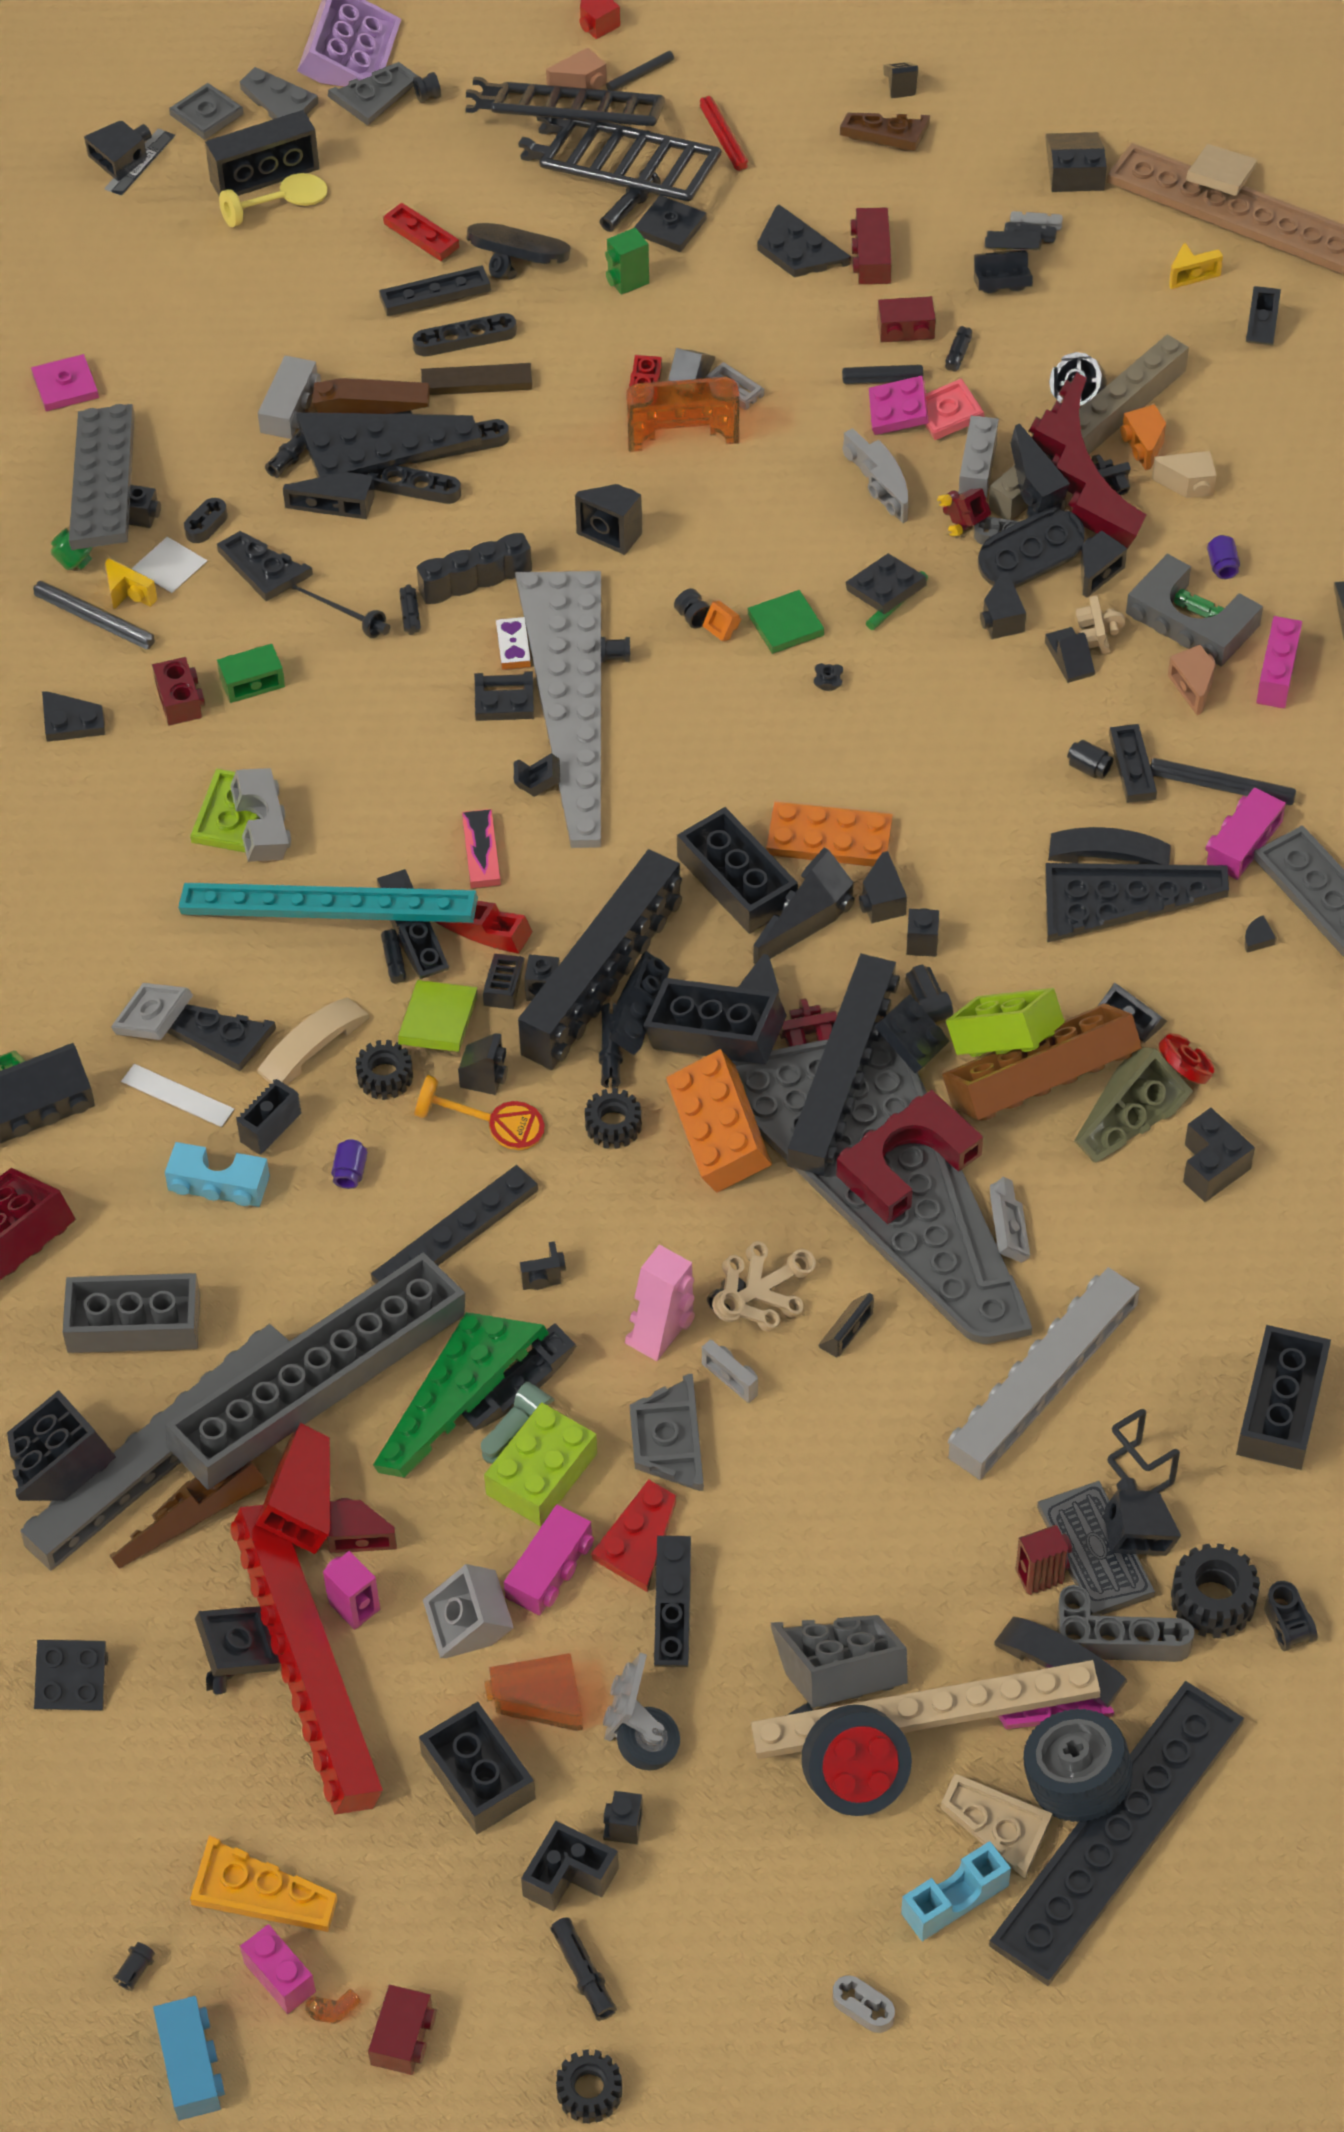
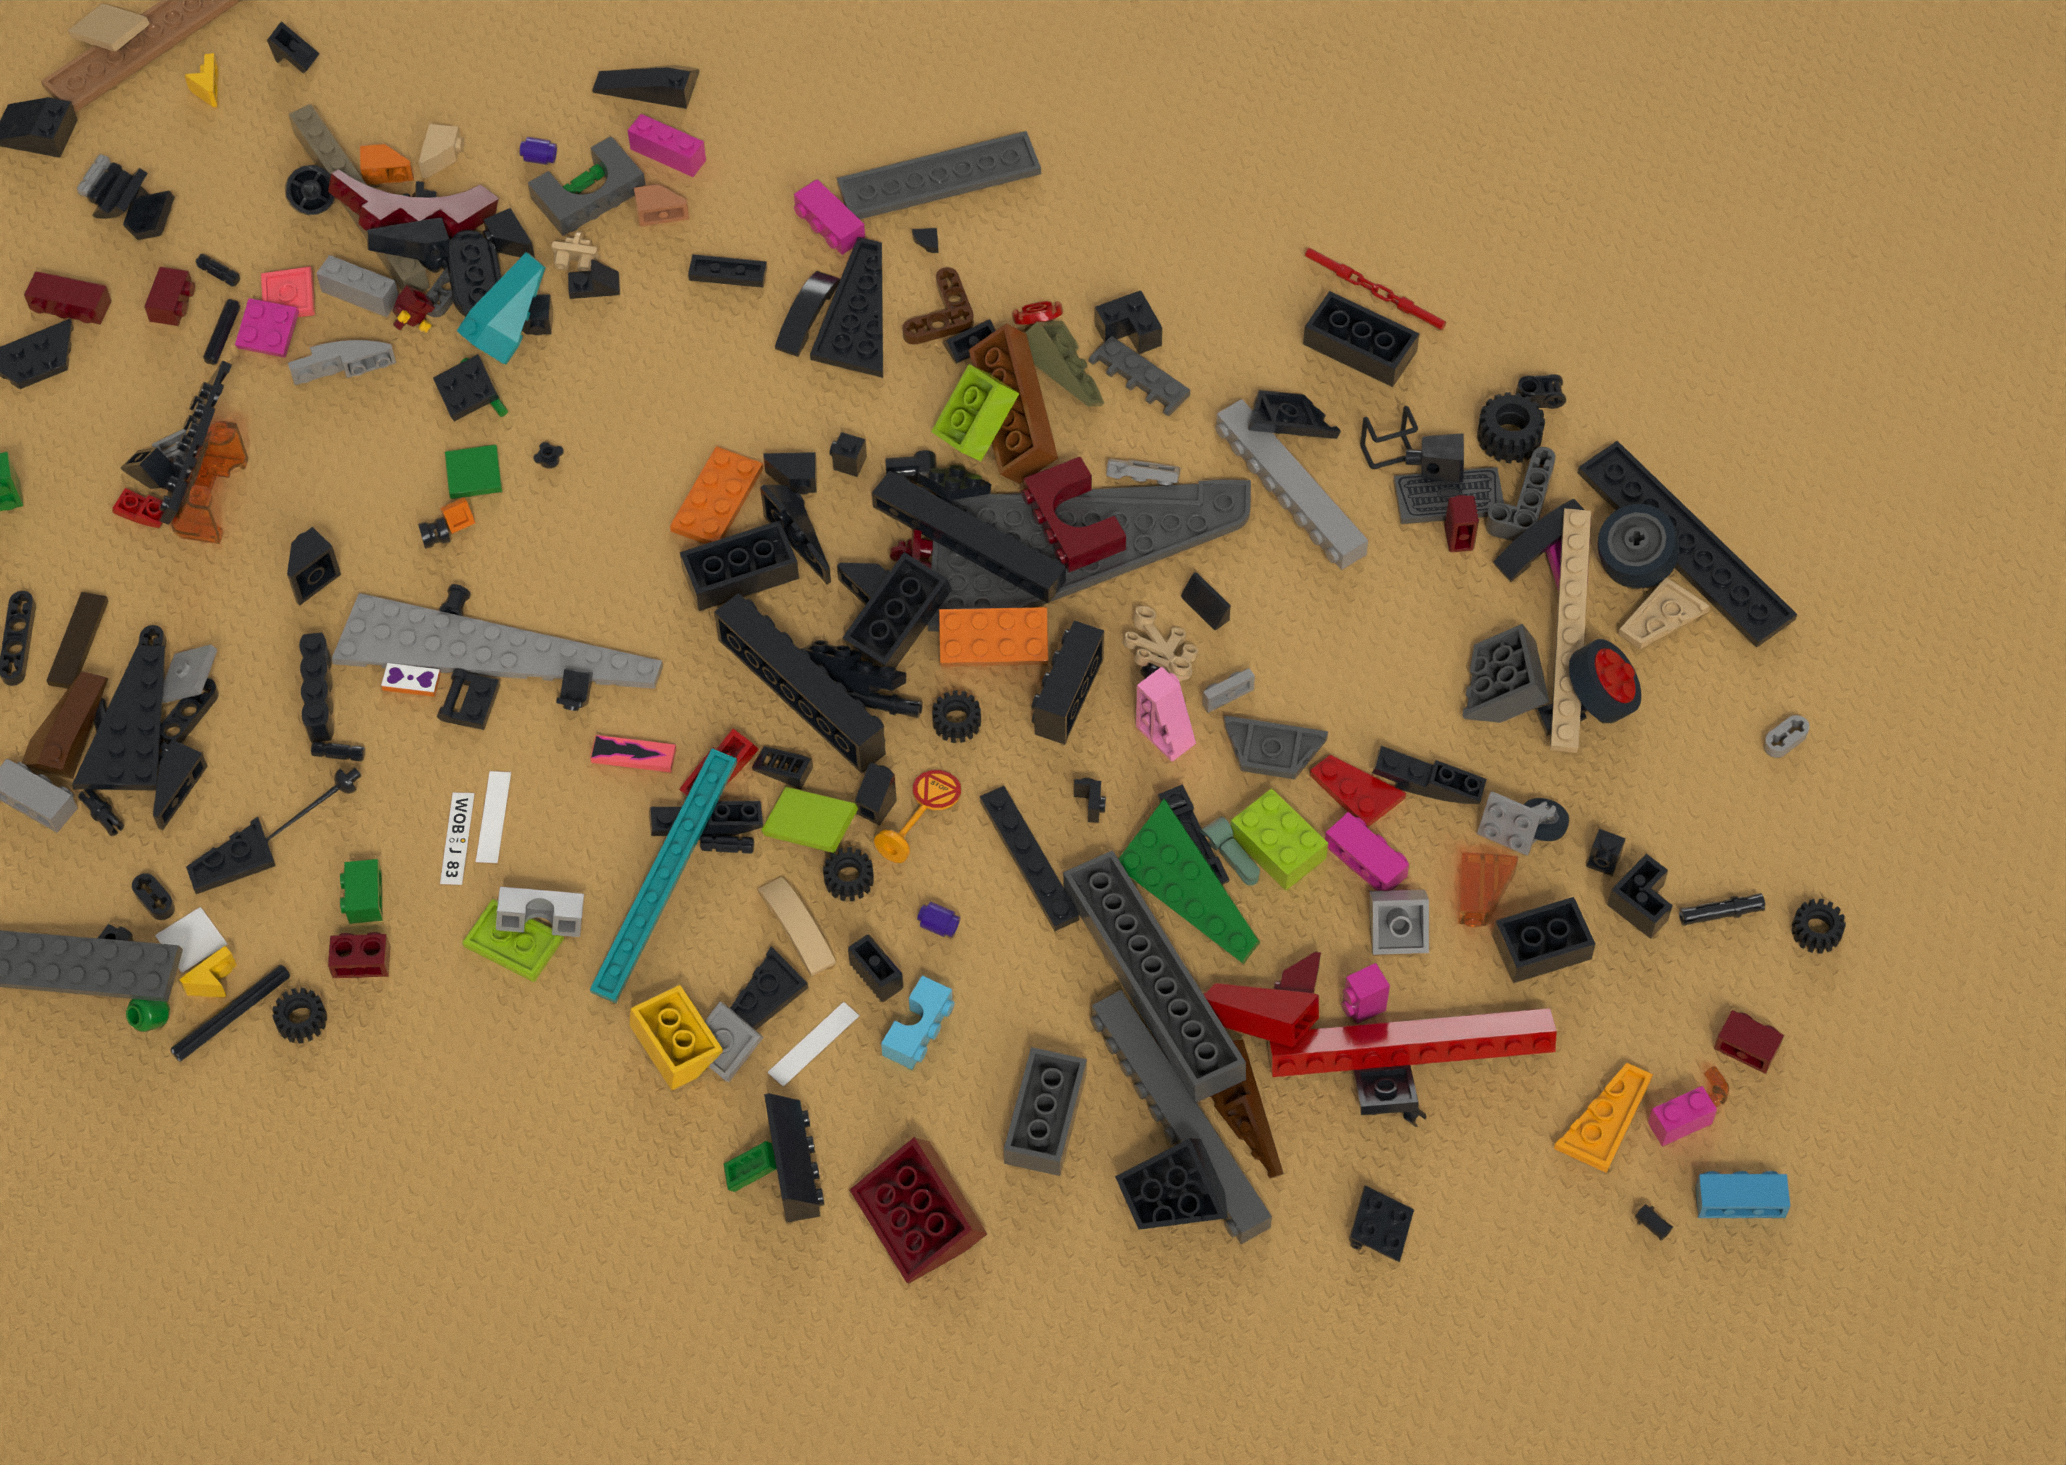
camera: 75 degrees left, 5 degrees up
black wing [42,691,105,742] -> none
black brick [525,954,560,1001] -> none
medium azure arch [901,1841,1011,1941] -> none
black brick [1067,739,1114,779] -> none
black axle [1150,758,1296,805] -> none
none -> black wing [158,360,232,525]
none -> light grey plate [162,644,217,703]
none -> black tyre [272,988,327,1043]
none -> white sticker [440,792,474,885]
none -> teal wedge [457,252,546,365]
none -> white sticker [476,771,511,863]
none -> yellow slope [629,985,723,1090]
none -> reddish brown beam [902,267,974,345]
none -> black brick [1031,621,1104,745]
none -> dark grey hinge [1089,336,1190,416]
none -> black wing [1248,390,1341,439]

